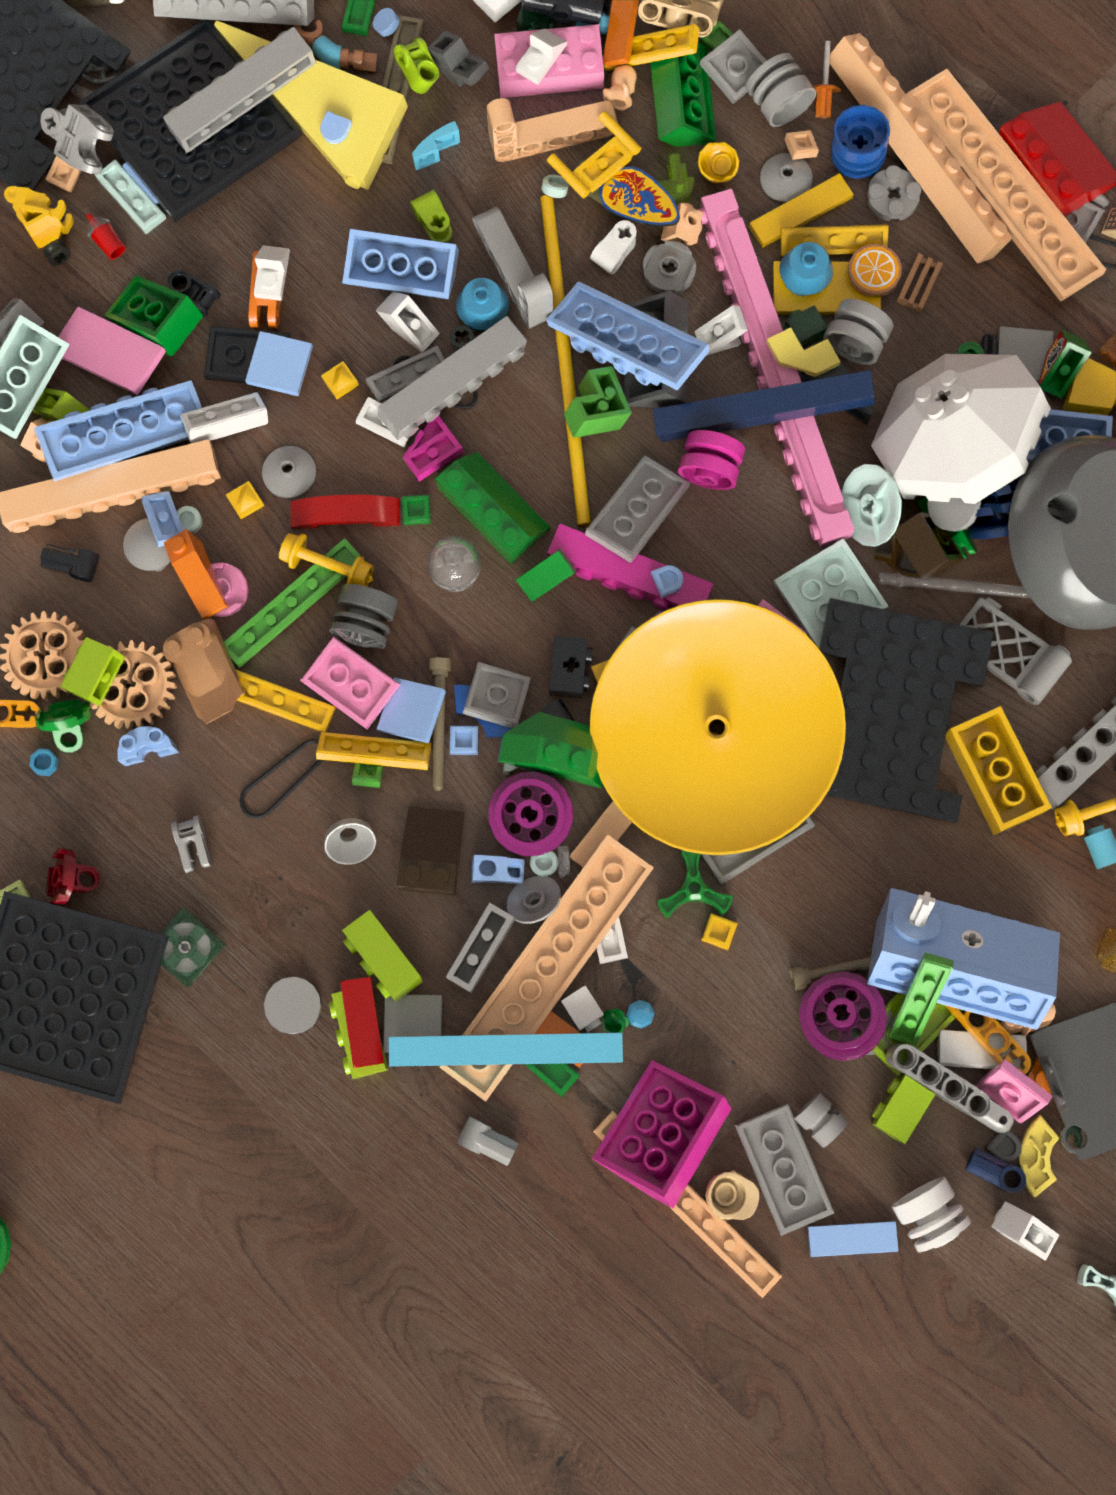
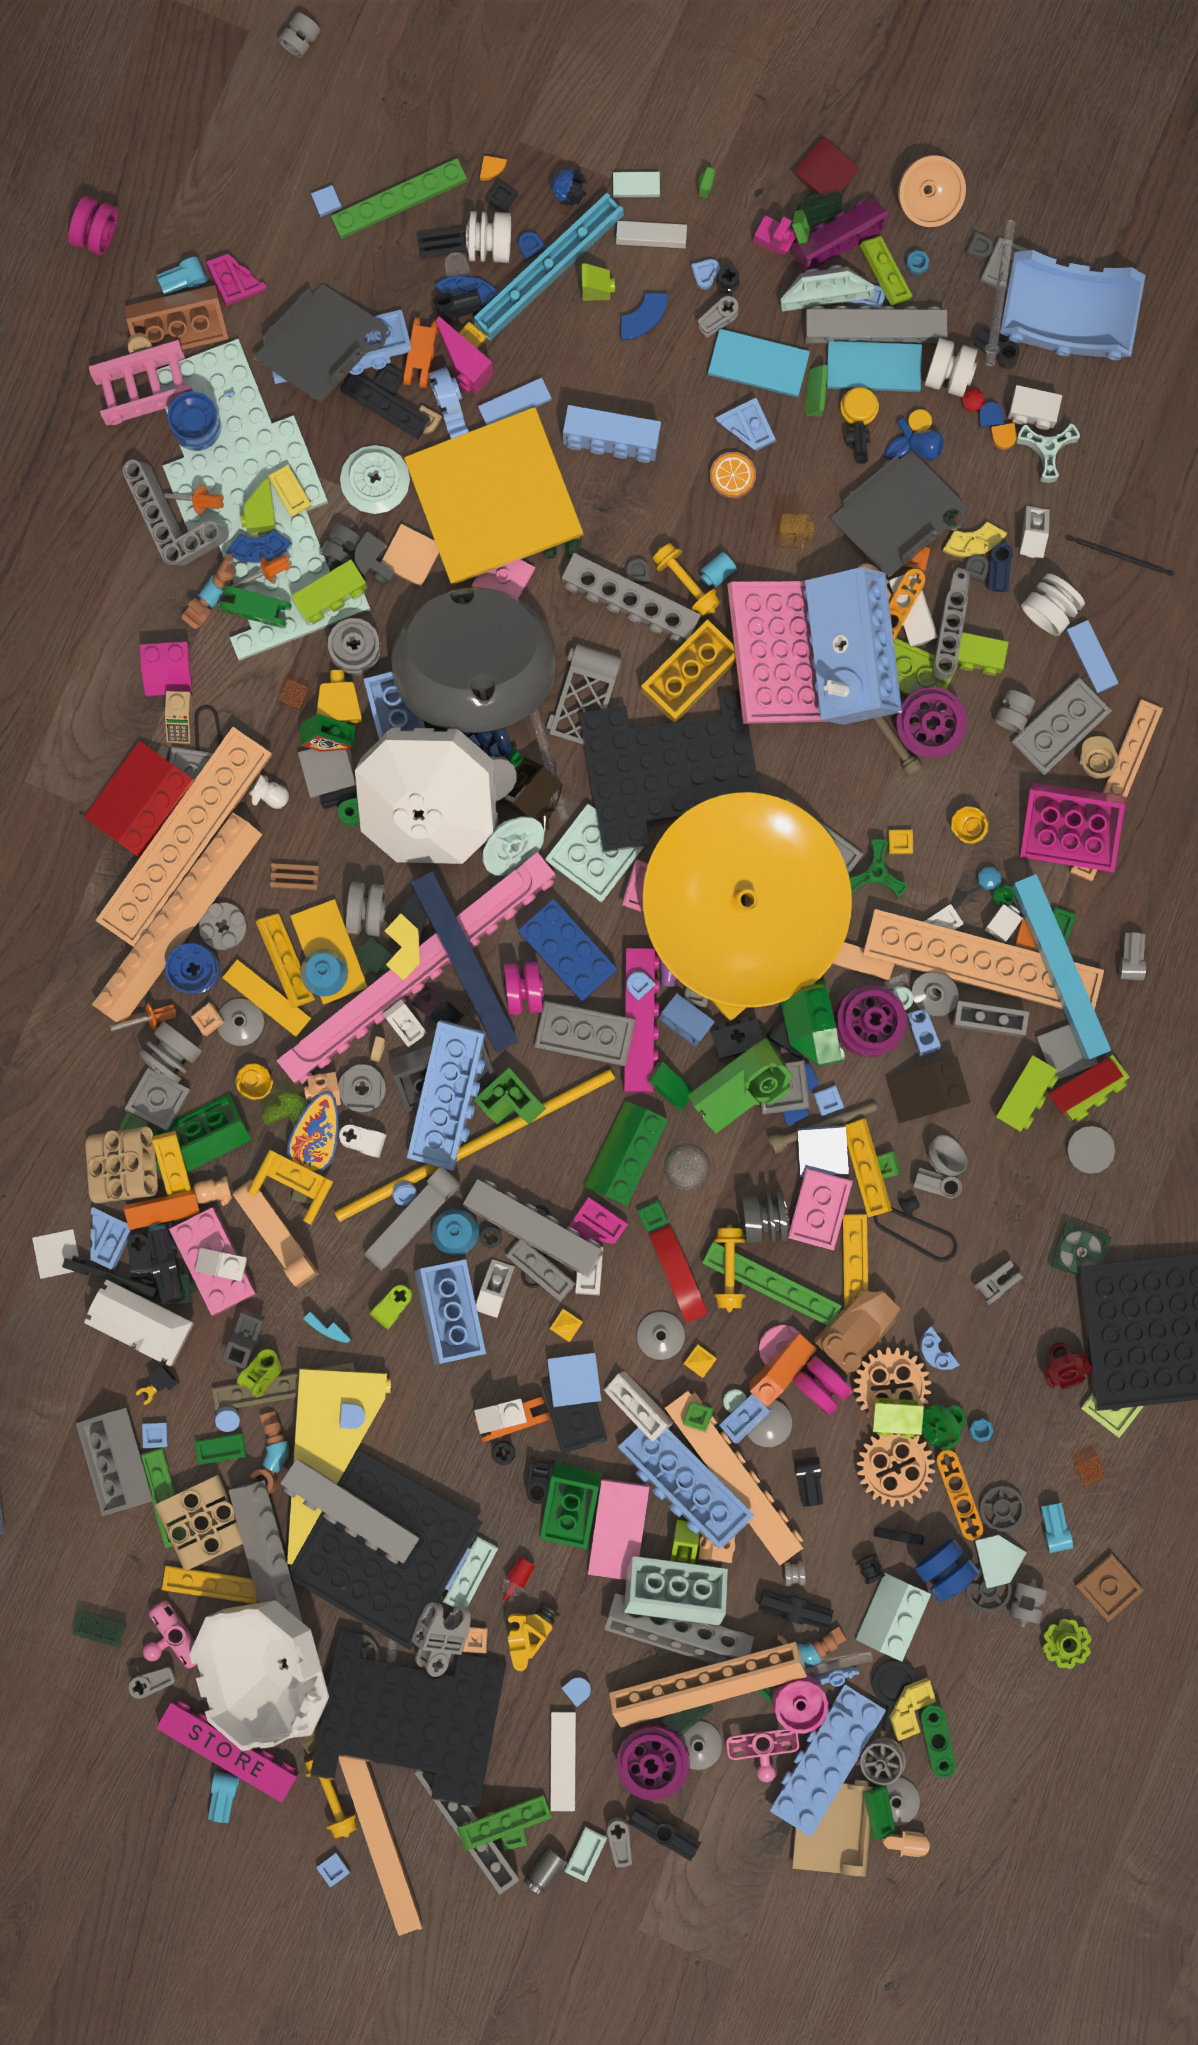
camera: 115 degrees left, 5 degrees up
light aqua tile [541,175,569,198] -> none
tile [848,244,902,297] -> none
bright green tile [888,952,953,1046] -> none
bright pink plate [975,1059,1053,1123] -> none
none -> white animal [248,774,289,809]
none -> tan tile [371,1036,386,1062]
none -> light blue tile [392,1181,417,1206]
none -> black slope [412,985,464,1024]
none -> black bush [492,1441,515,1465]
none -> blue brick [518,899,617,1004]
none -> medium blue hinge [658,993,715,1047]
none -> bright green tile [683,1401,714,1433]
none -> bright green brick [688,1038,793,1133]
none -> bright pink plate [727,581,827,724]
none -> dark pink wheel [792,1356,853,1416]
none -> black piece [899,1196,920,1217]
none -> light grey piece [913,1167,962,1199]
none -> yellow hair [951,806,989,844]
none -> black piece [1066,535,1174,577]

